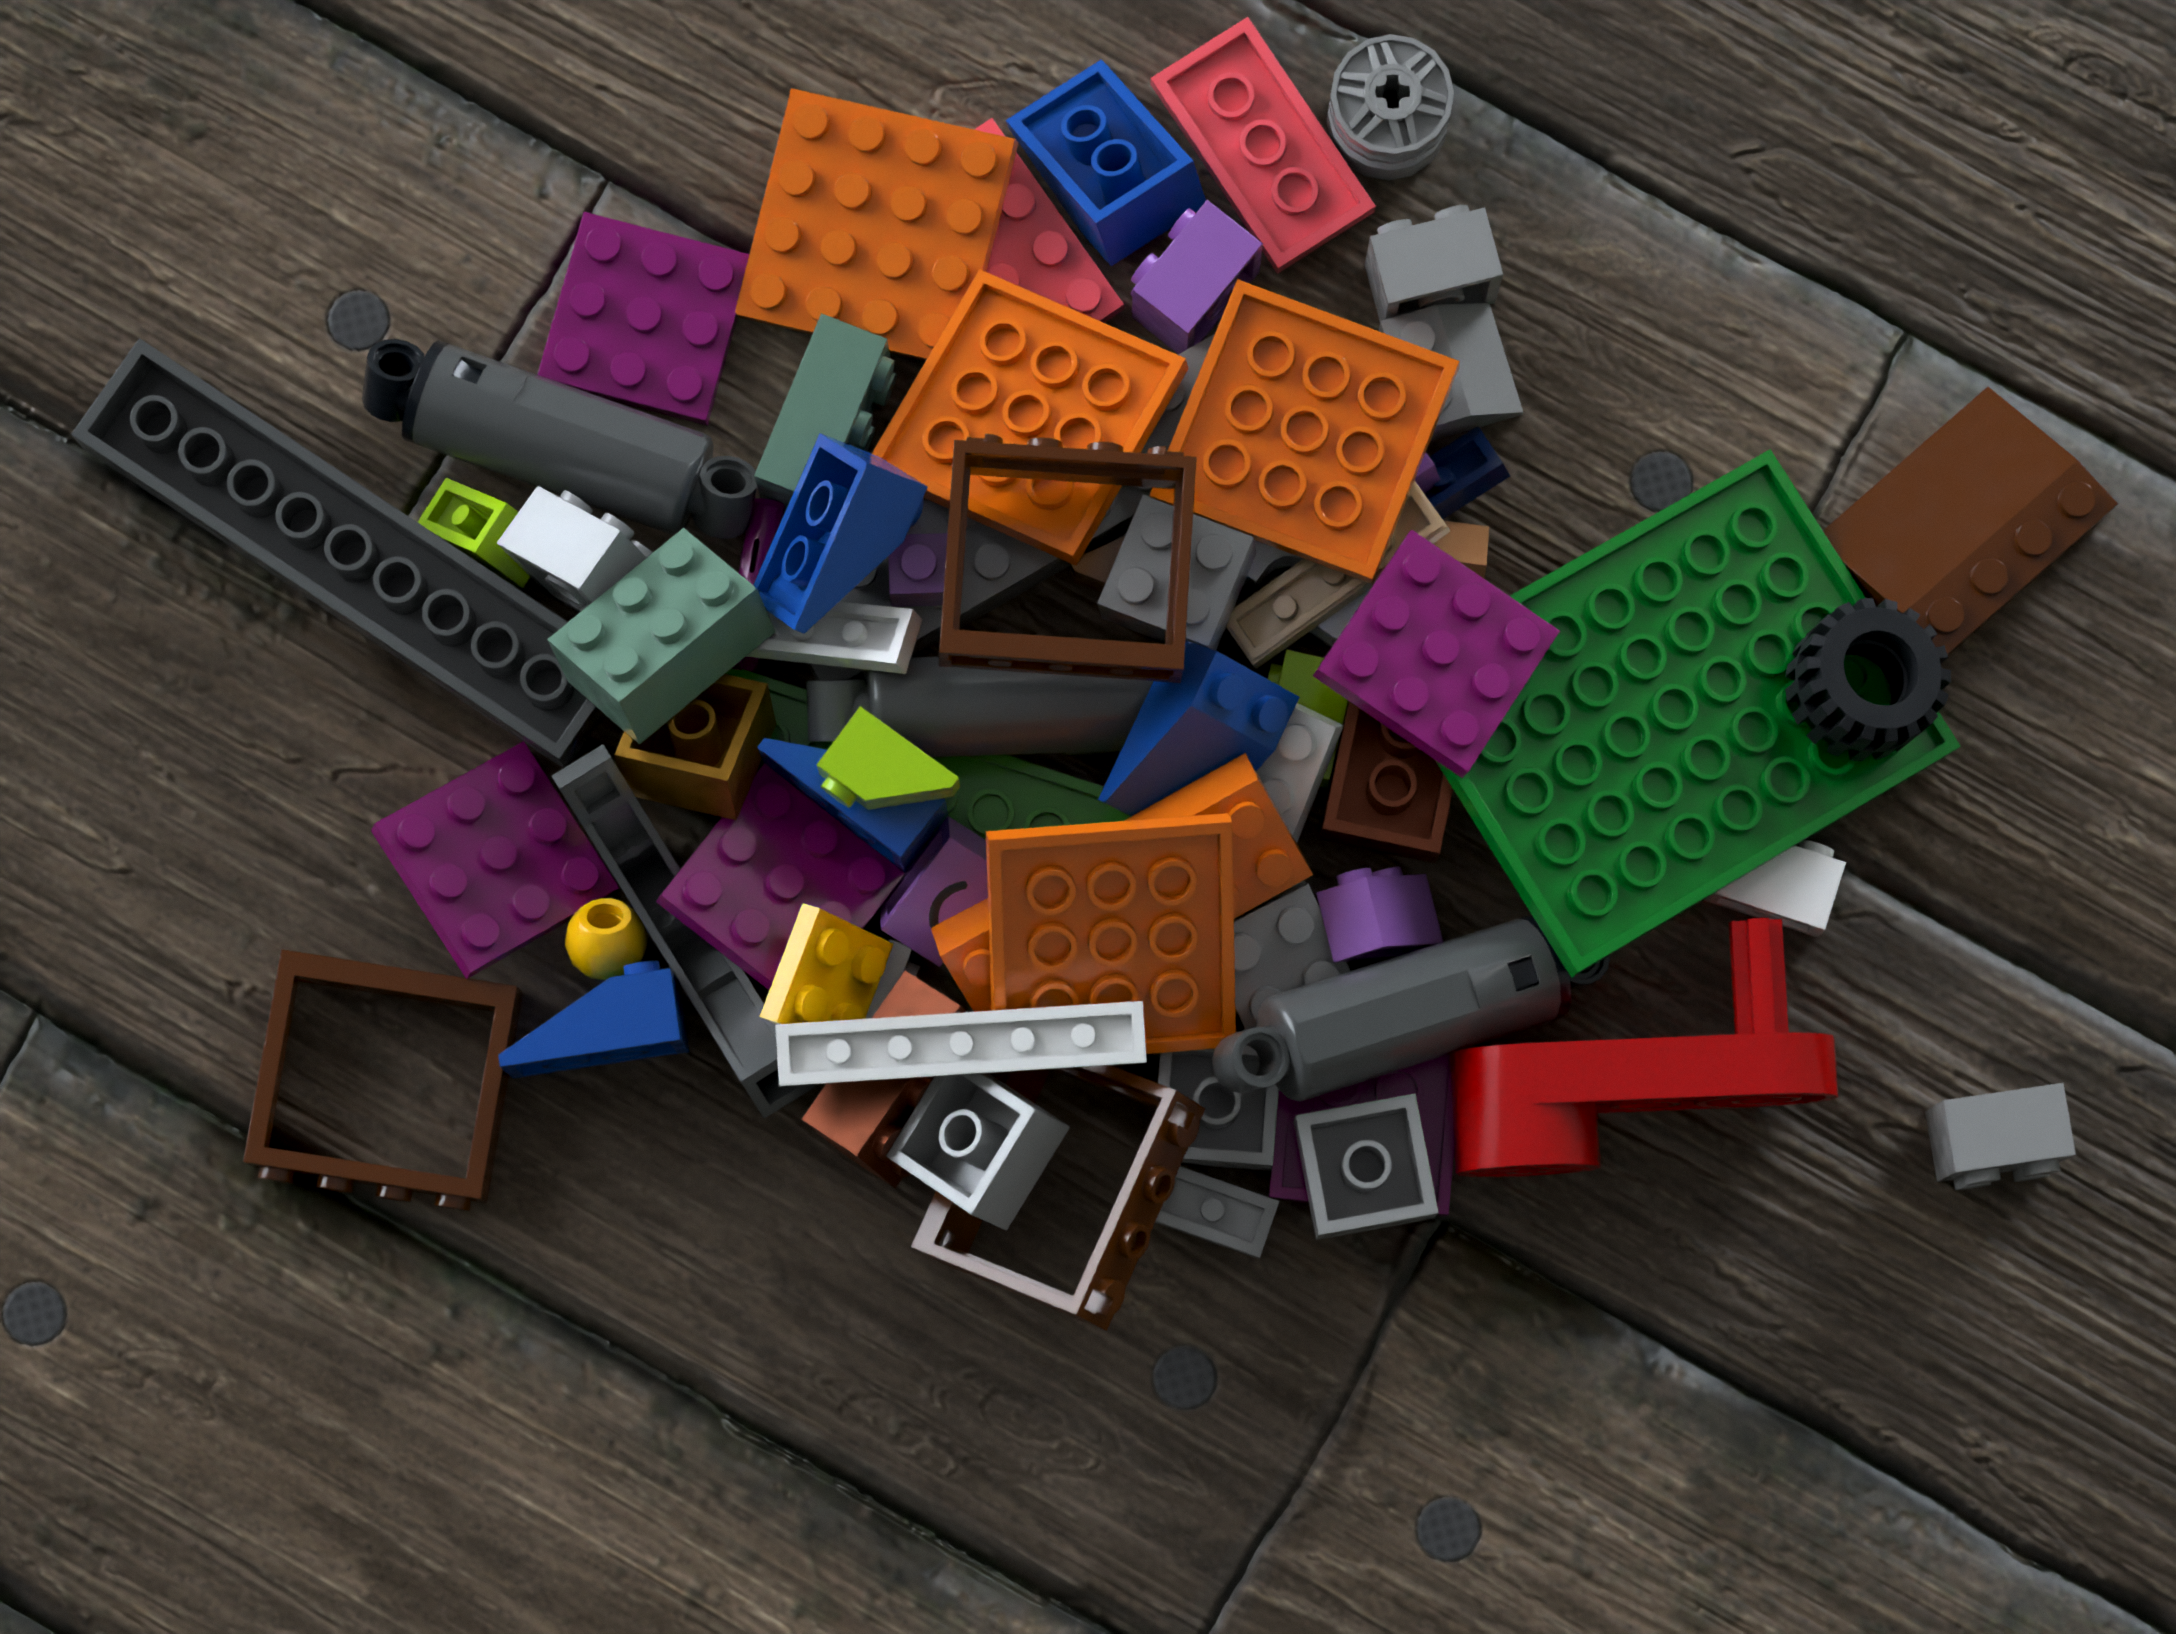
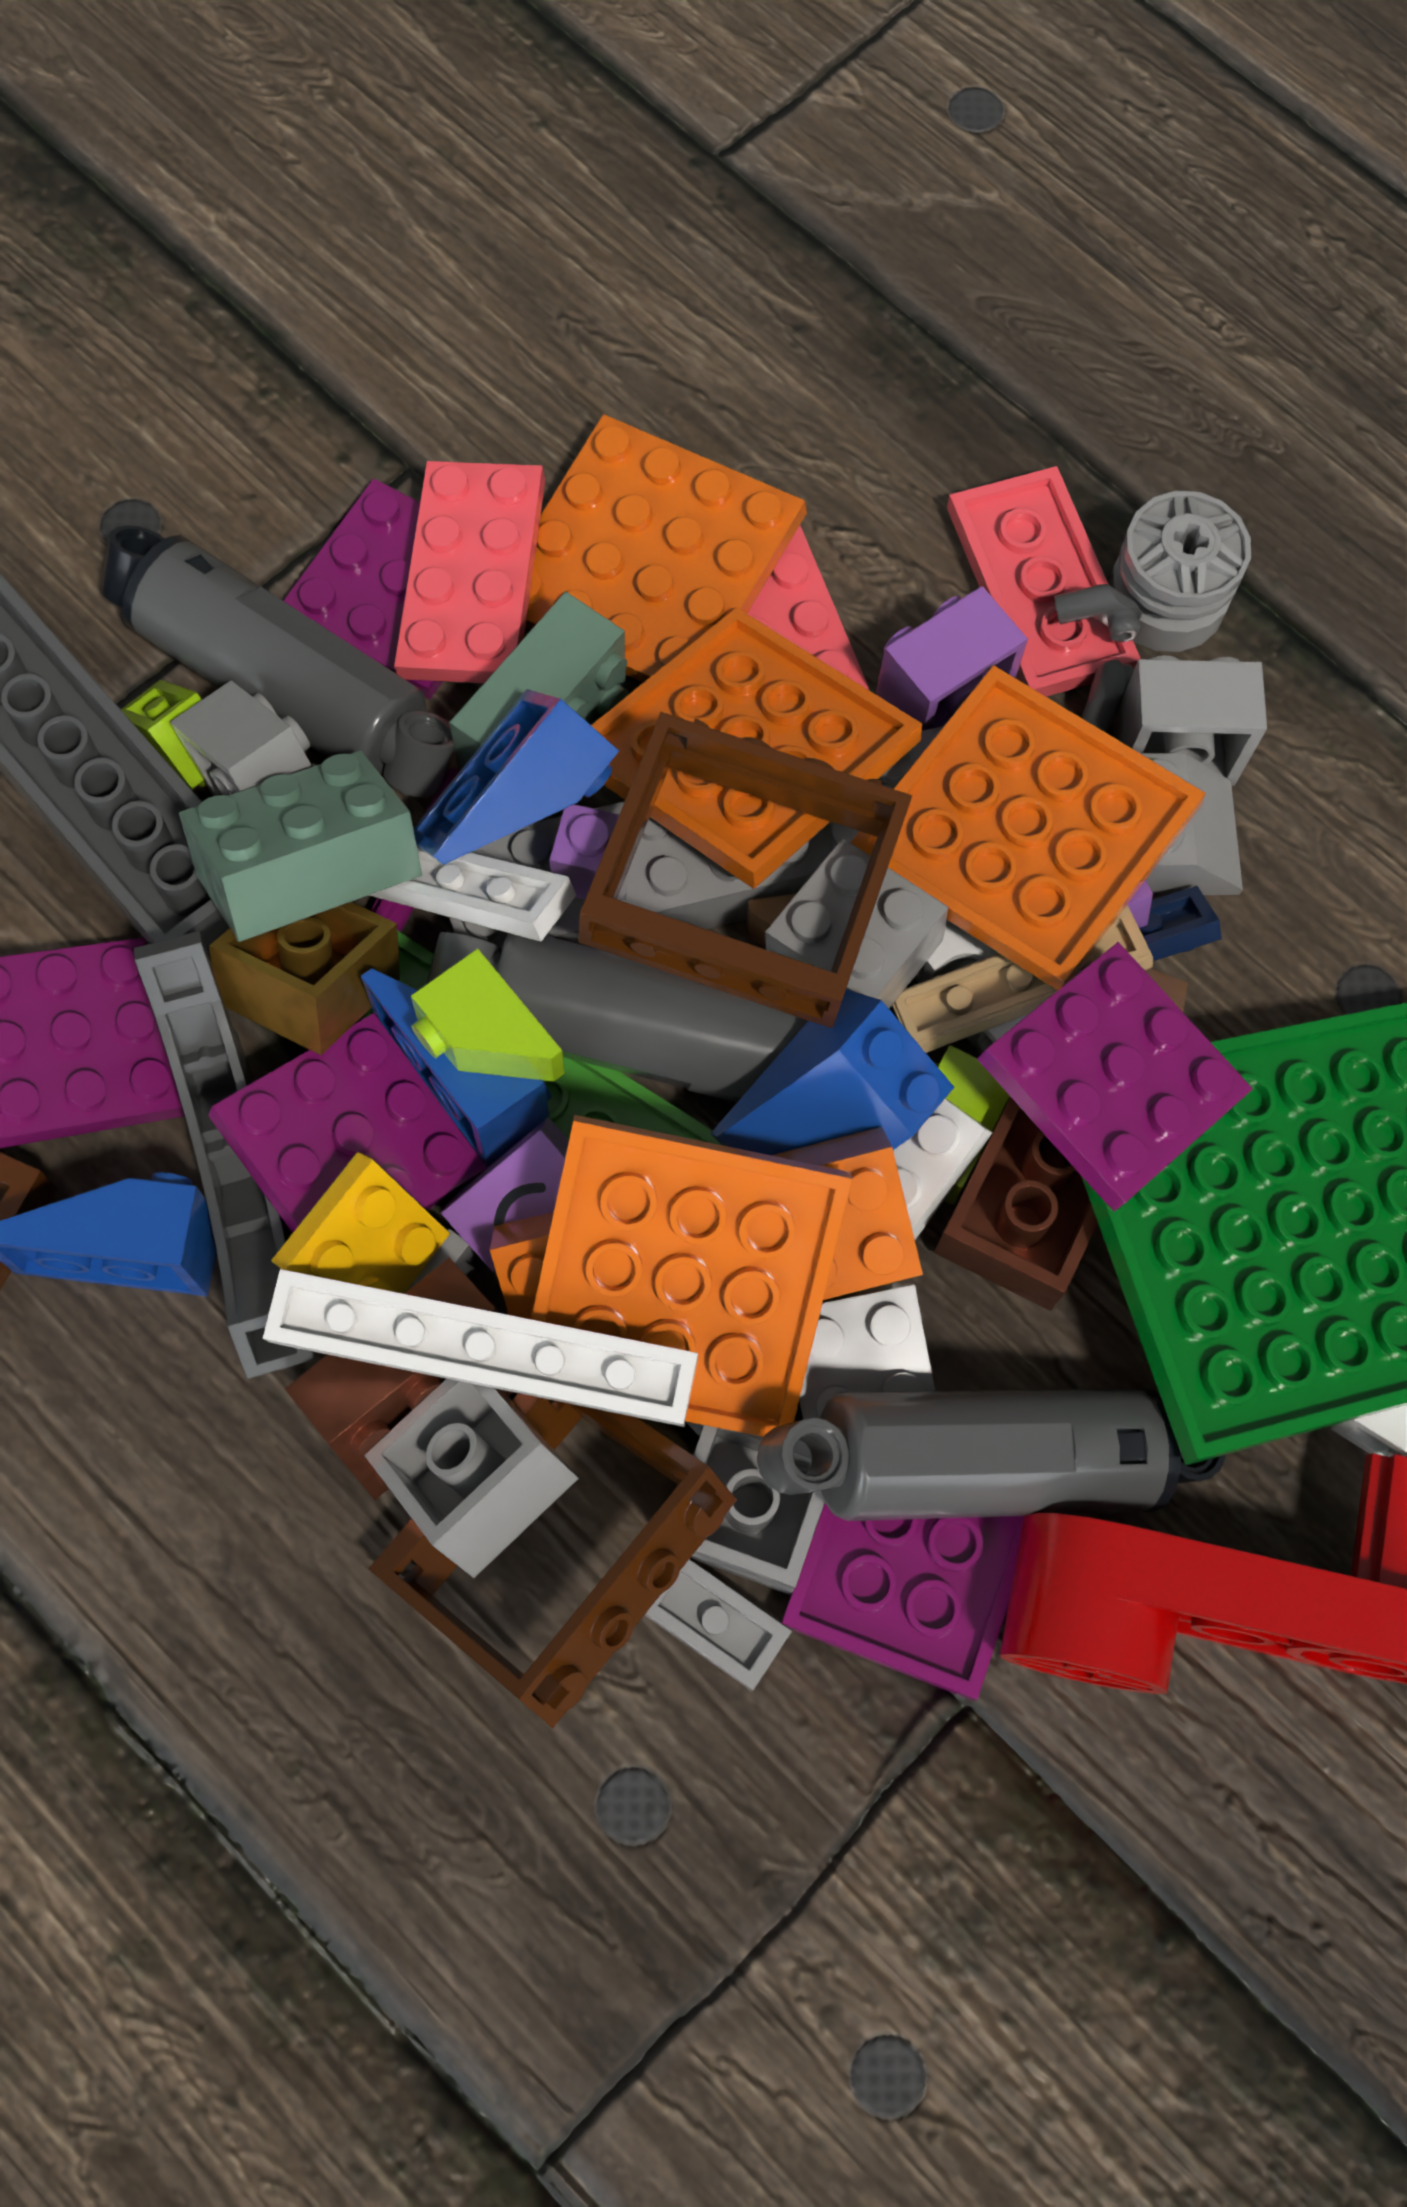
camera: 10 degrees right, 10 degrees down
yellow piece [565,898,648,980] -> none
blue slope [1005,59,1206,266] -> none
light grey brick [1294,1093,1439,1240] -> none
medium lavender brick [1316,867,1443,963] -> none
none -> coral plate [394,461,546,683]
none -> dark grey arm [1054,584,1142,642]
none -> dark grey arm [1081,659,1134,733]

